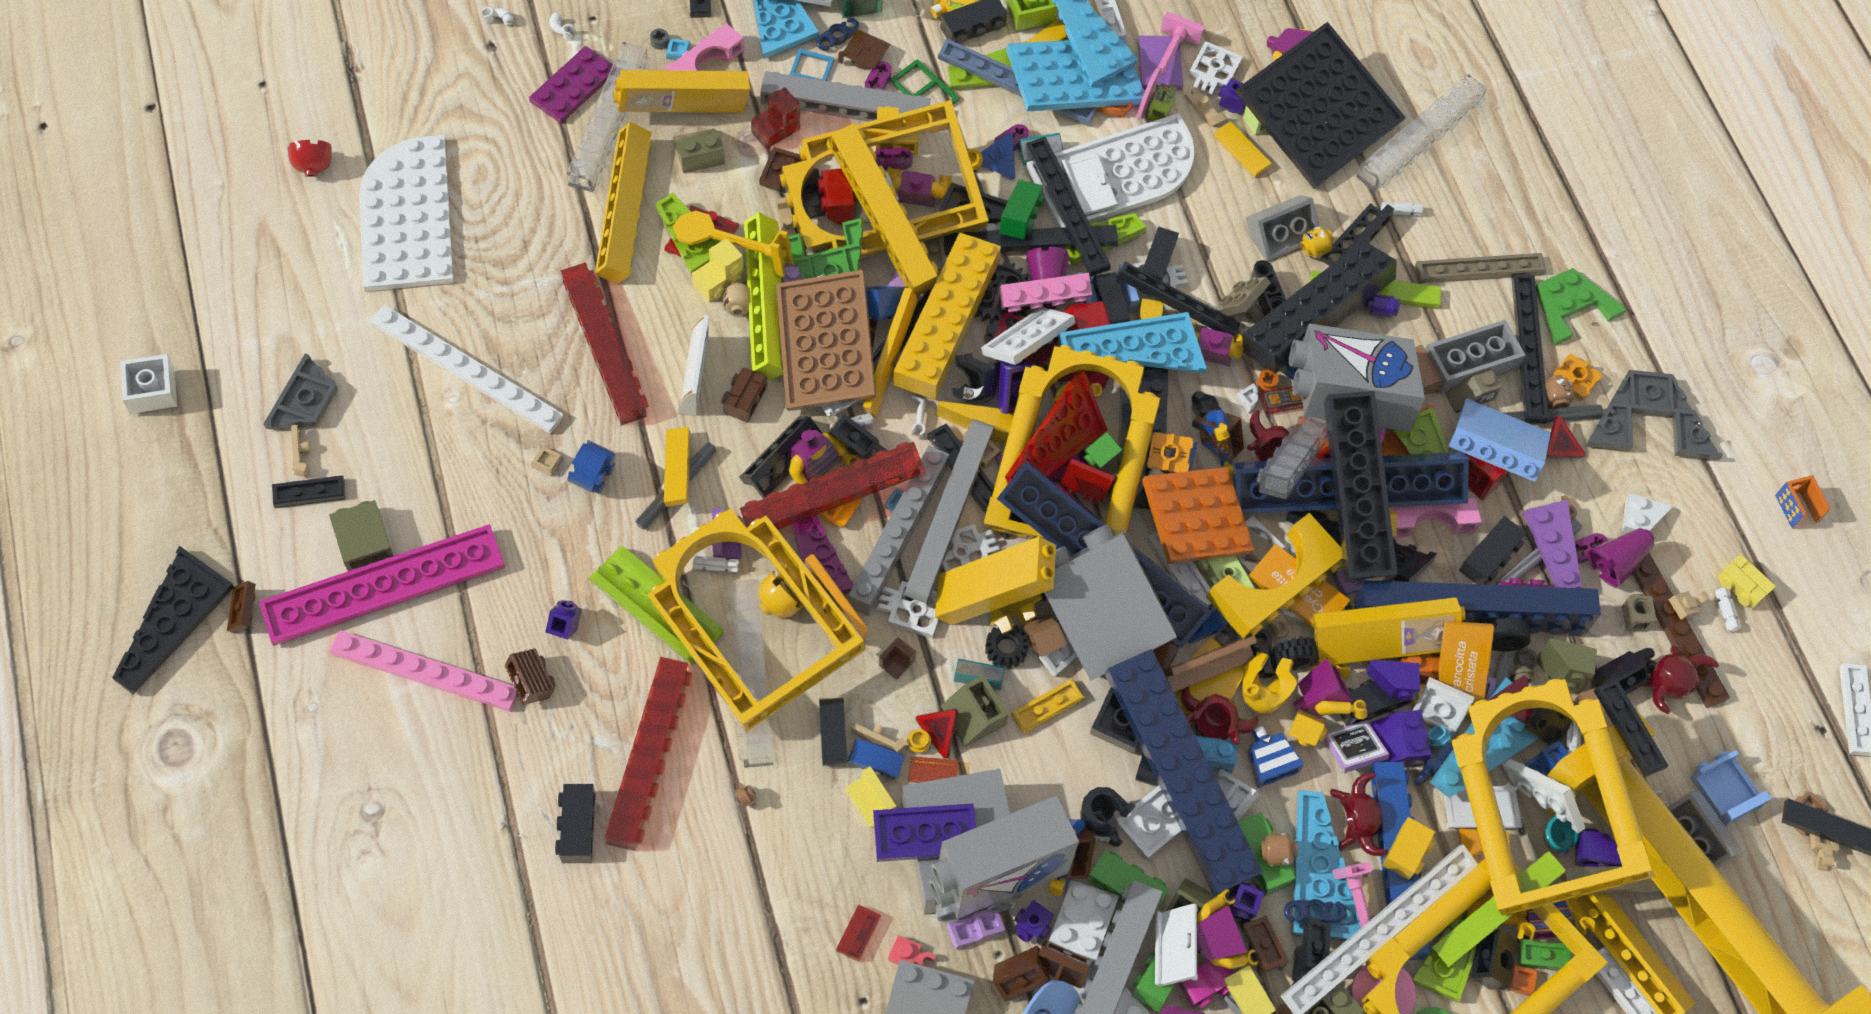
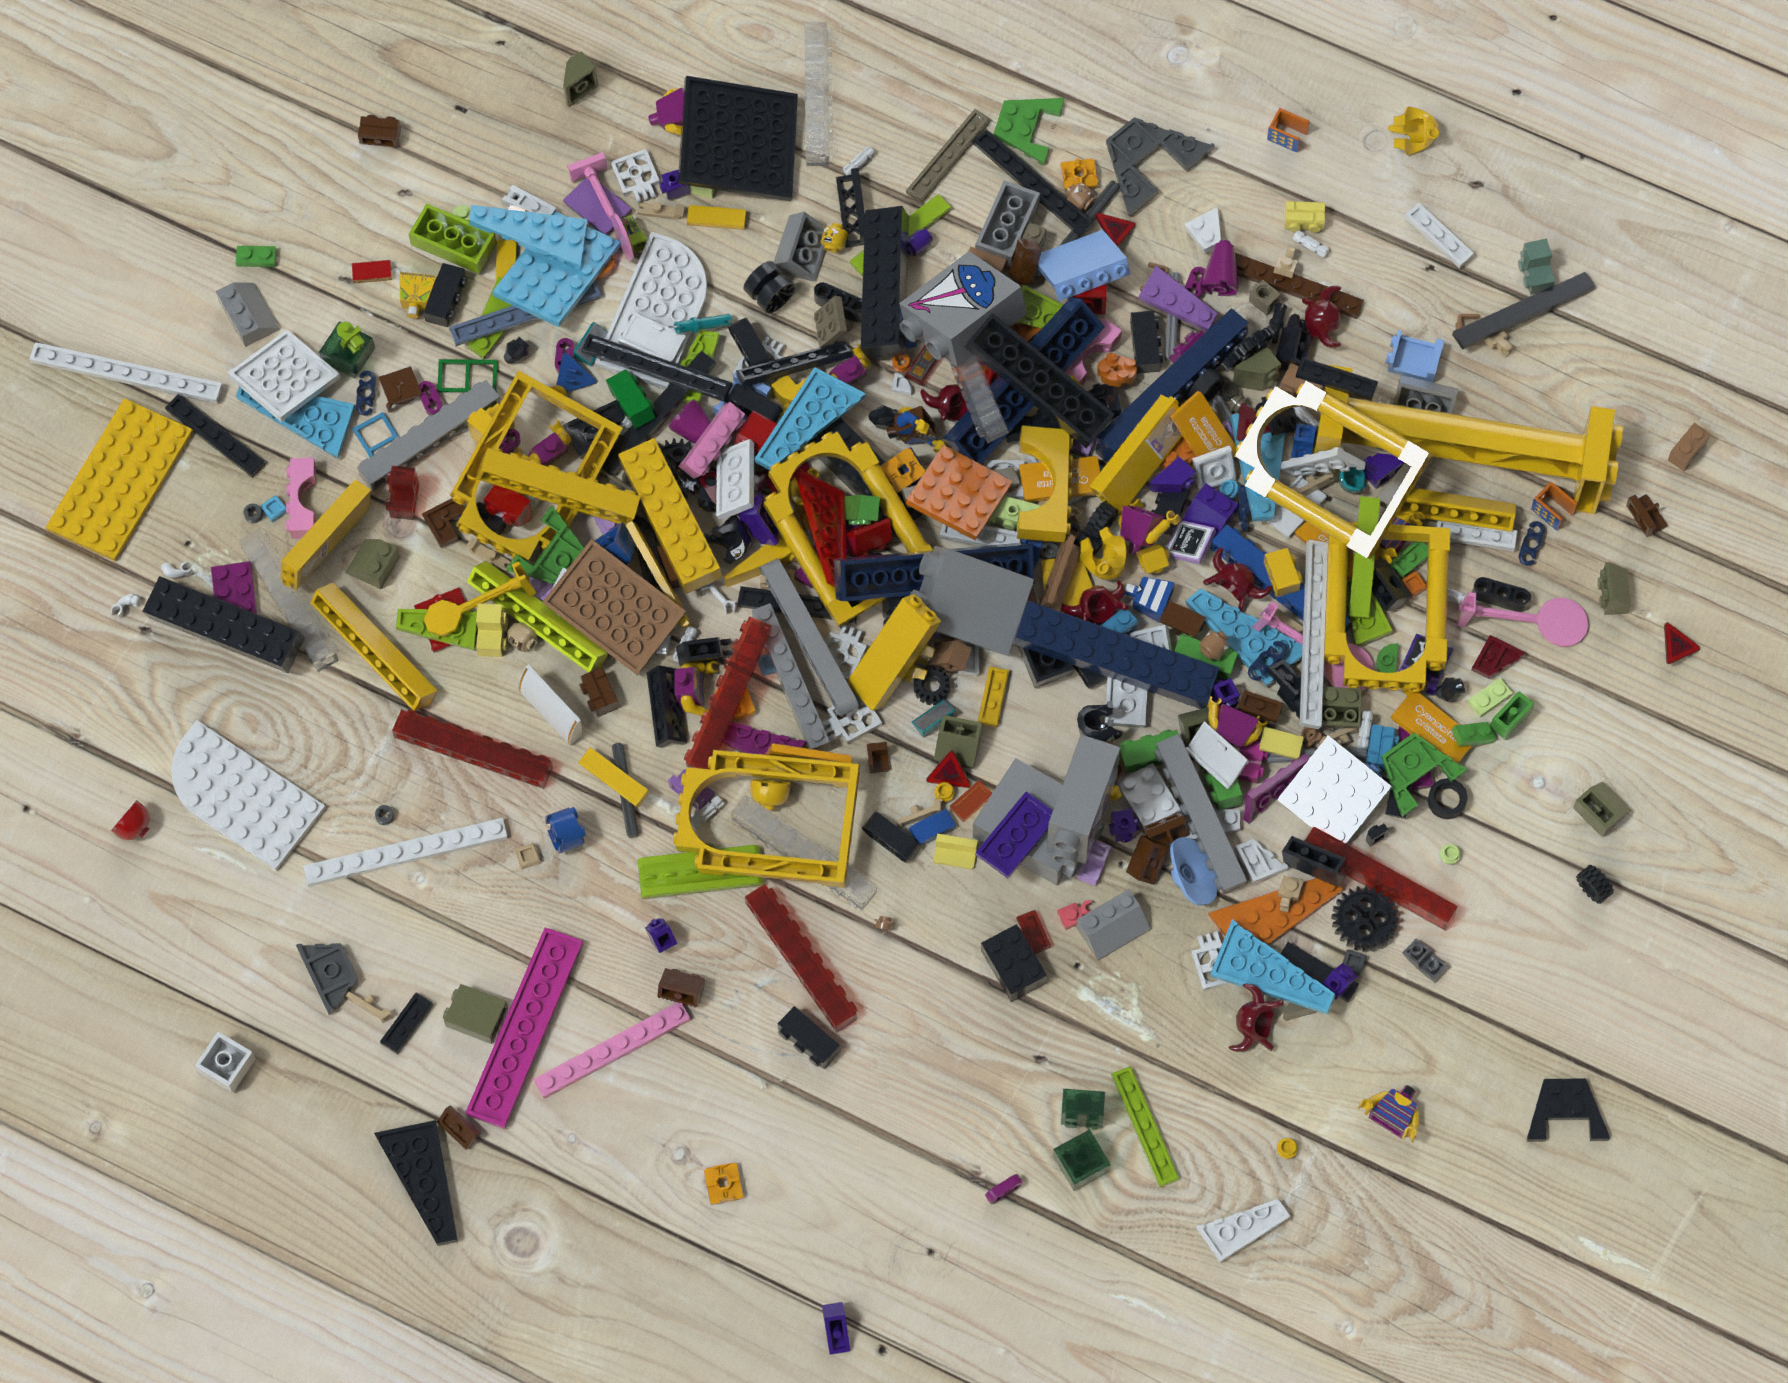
camera: 40 degrees left, 5 degrees up
none -> black brick [142,576,305,673]
none -> dark grey bush [375,805,394,825]
none -> black rock [504,337,531,364]
none -> teal pin [674,313,732,334]
none -> light orange piece [704,1163,743,1205]
none -> black wheel [743,261,796,314]
none -> black brick [981,924,1047,1002]
none -> reddish brown brick [1009,239,1042,285]
none -> orange plate [1097,353,1137,387]
none -> reddish brown panel [1160,601,1206,638]
none -> black gear [1222,324,1278,371]
none -> black pin [1269,303,1288,344]
none -> tan piece [1292,473,1335,496]

